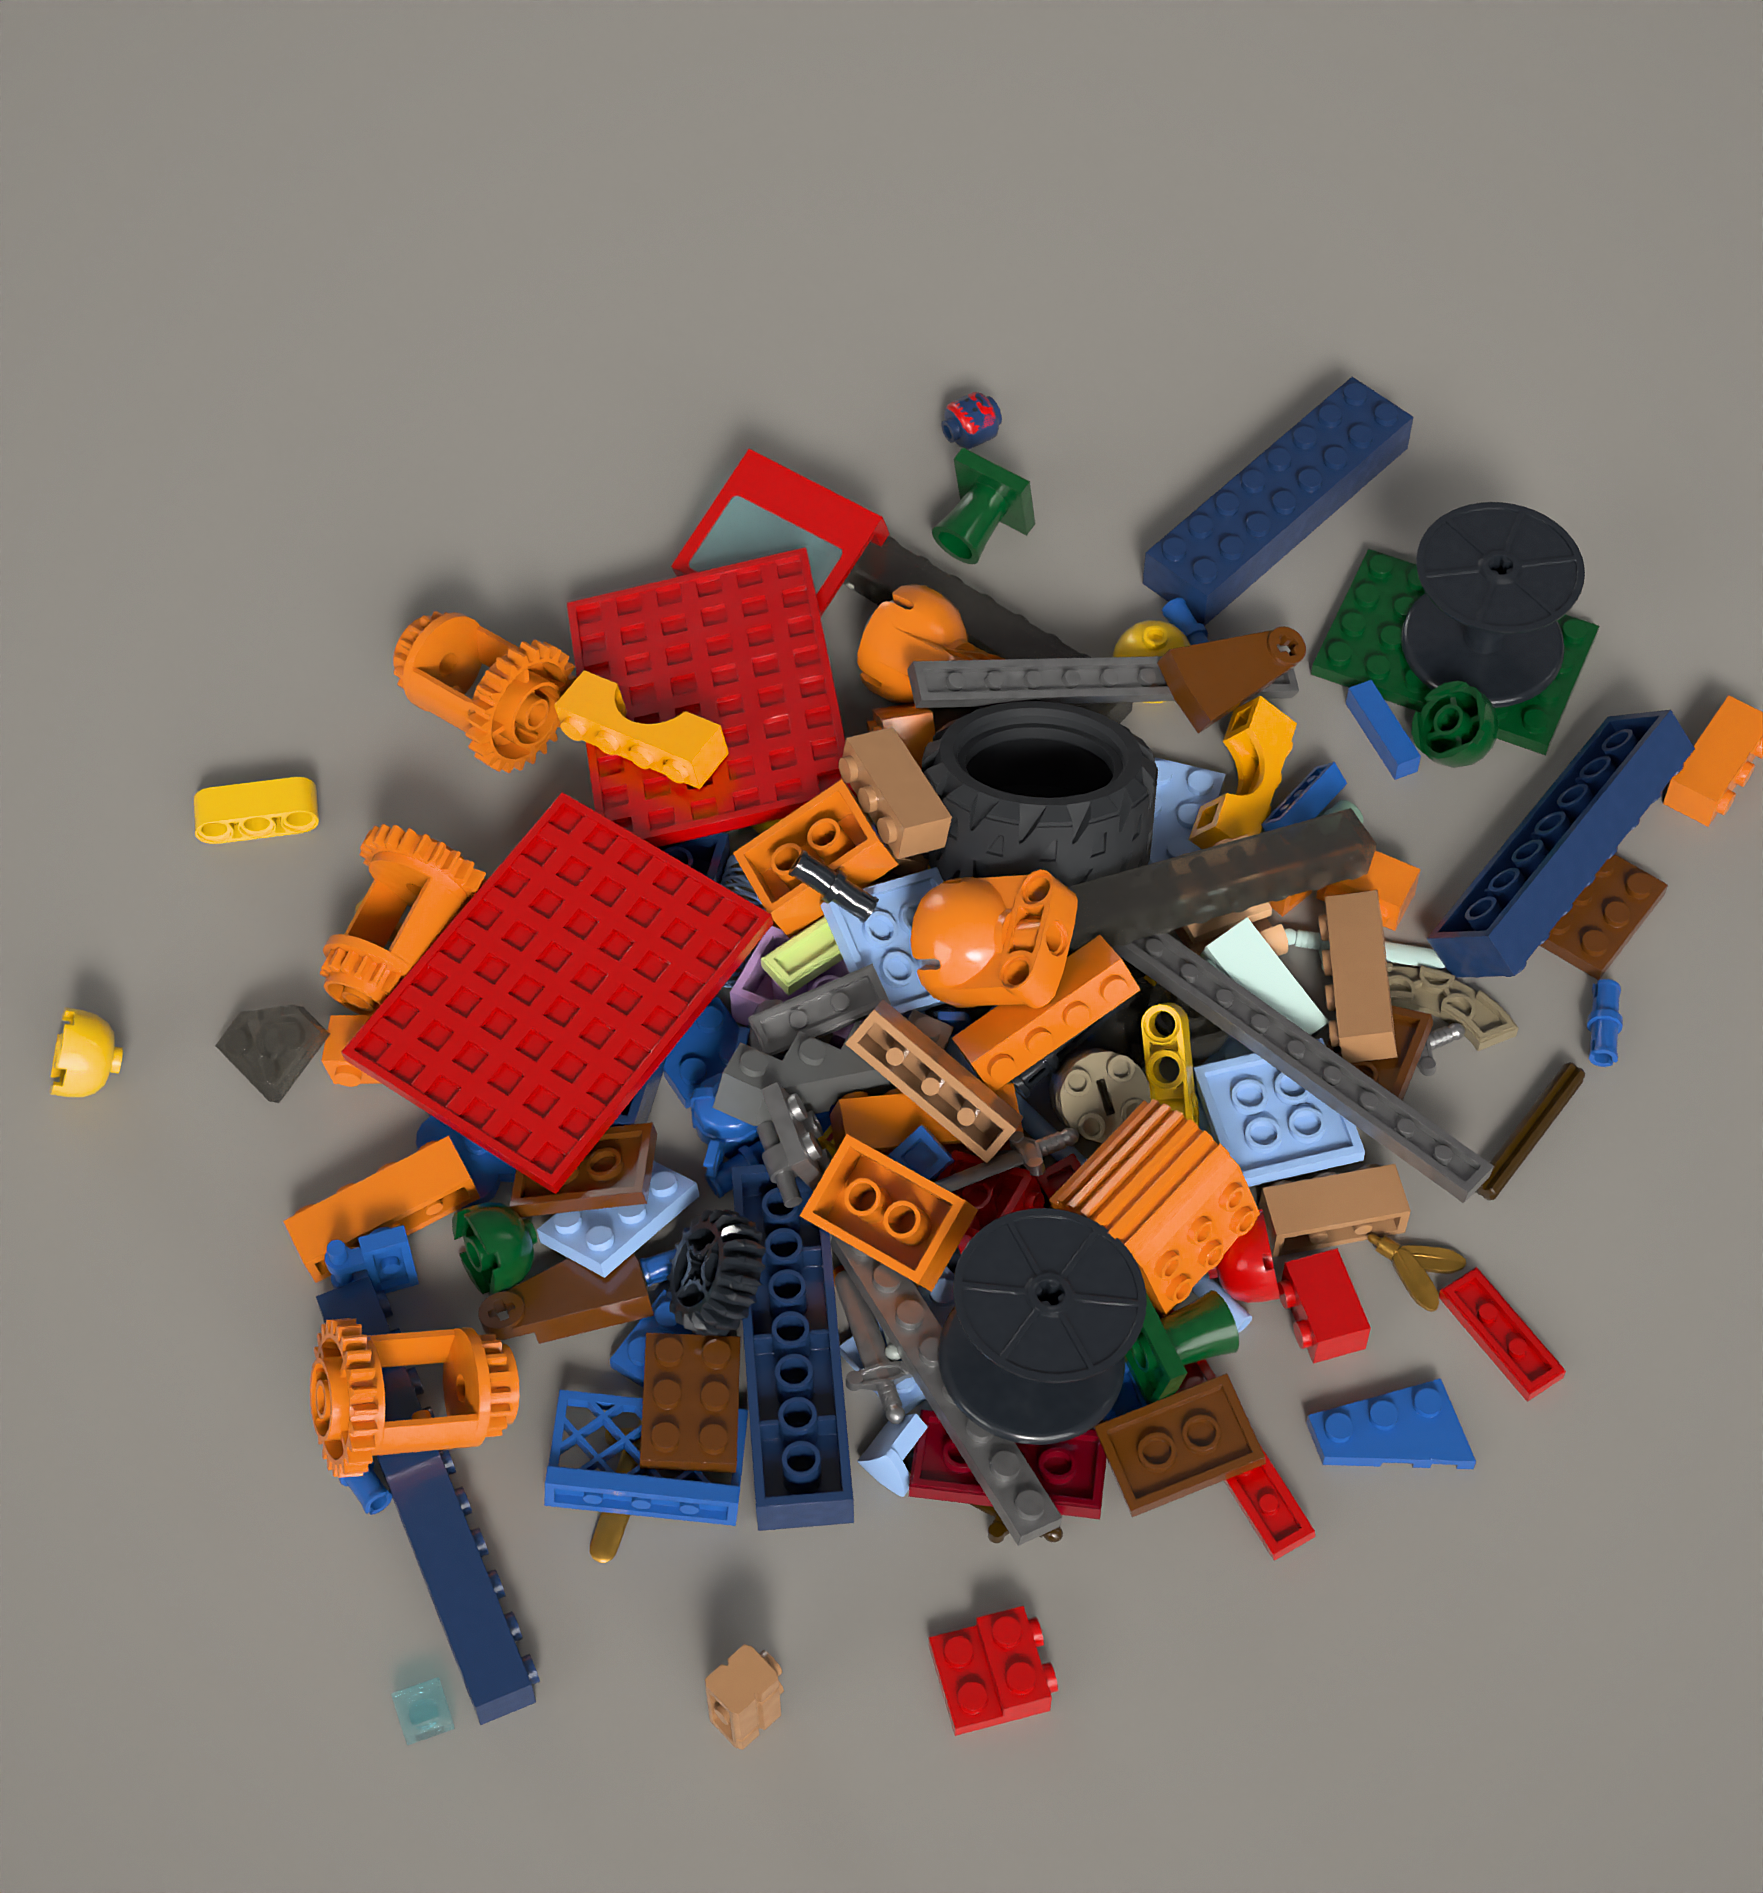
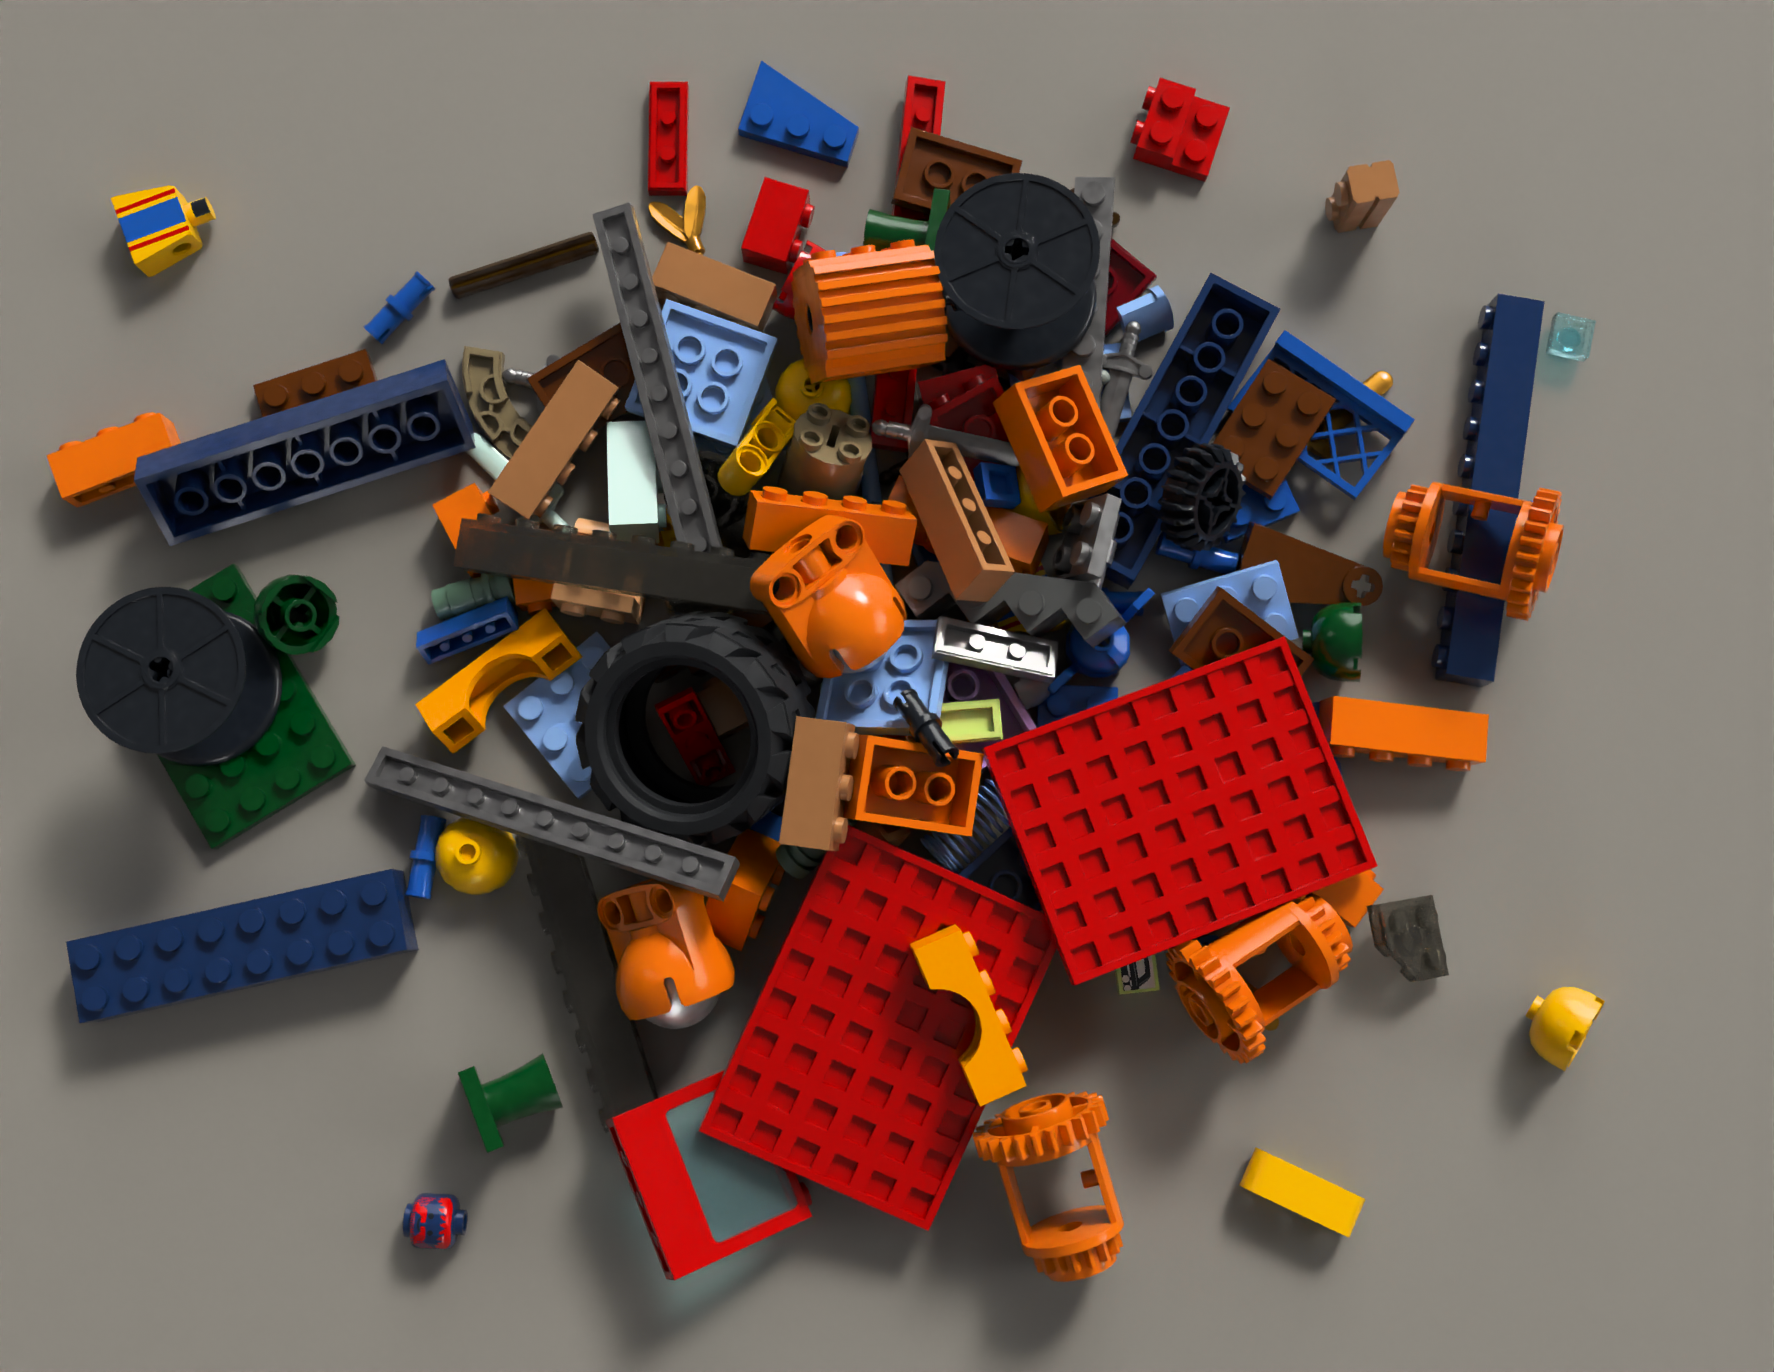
camera: 150 degrees left, 25 degrees up
blue plate [325,1225,419,1294] -> none
reddish brown piece [1157,626,1306,734] -> none
blue piece [1346,680,1421,780] -> none

